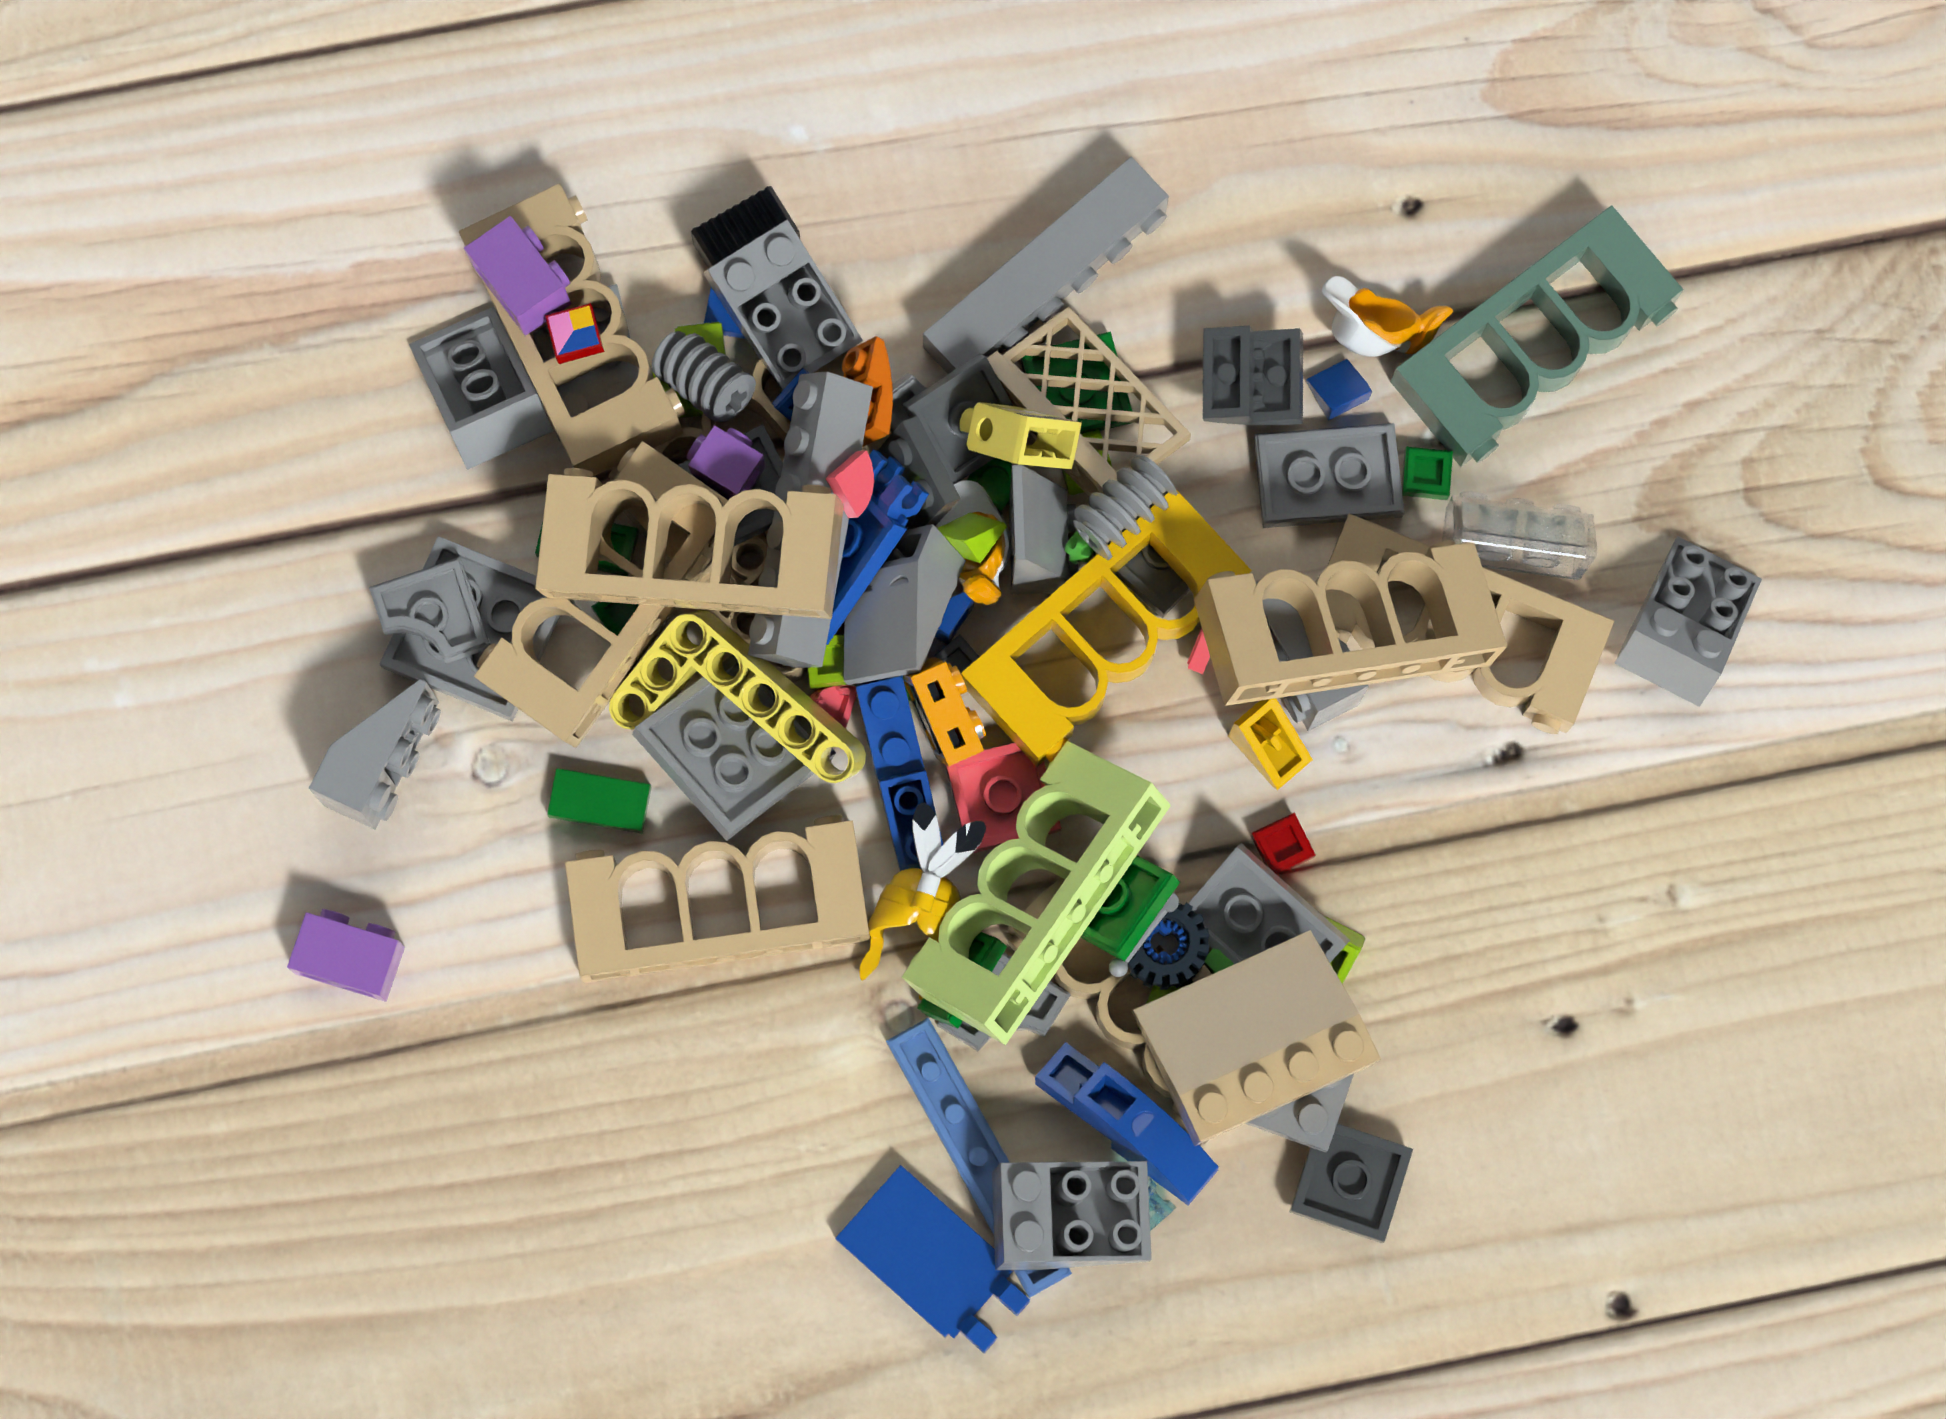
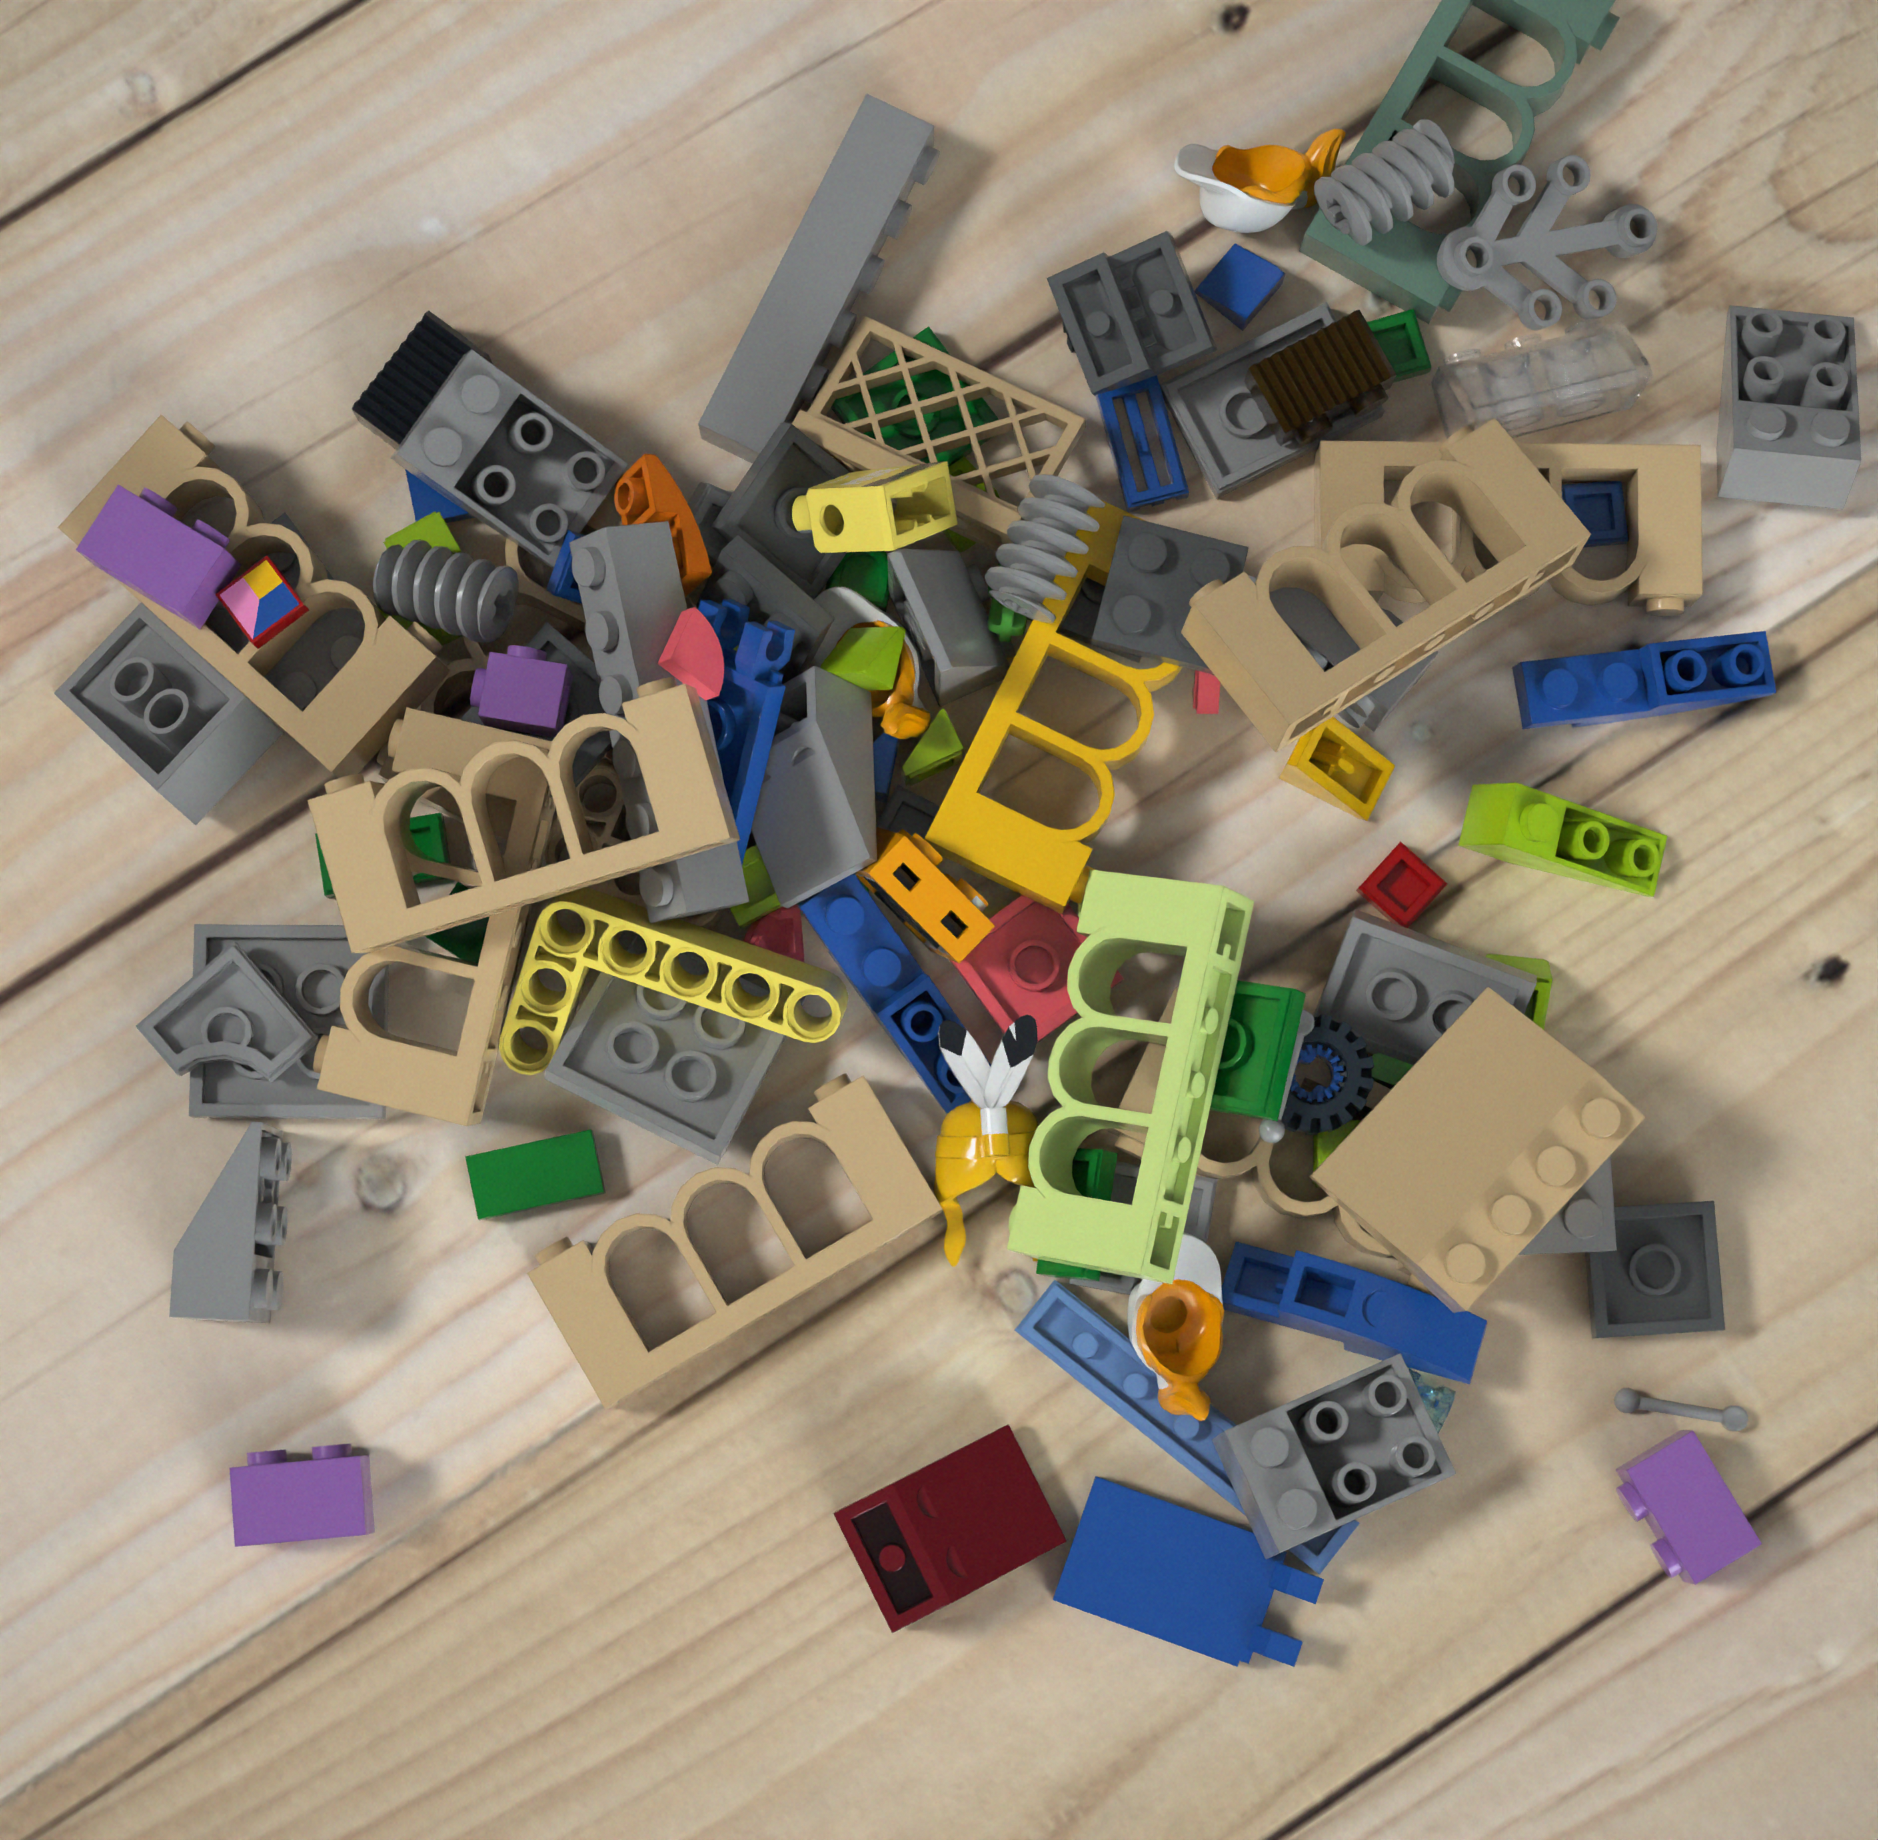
camera: 20 degrees left, 5 degrees up
none -> dark red slope [833,1424,1067,1633]
none -> lime slope [902,708,964,787]
none -> dark grey plate [1091,516,1249,675]
none -> blue tile [1095,375,1189,513]
none -> light orange hair [1127,1233,1224,1421]
none -> dark brown brick [1244,310,1396,446]
none -> light grey piece [1314,119,1455,246]
none -> light grey plant [1437,155,1657,330]
none -> lime slope [1458,782,1668,897]
none -> blue slope [1512,631,1777,729]
none -> blue tile [1562,481,1628,548]
none -> light grey hinge [1614,1388,1748,1431]
none -> medium lavender brick [1615,1430,1762,1585]

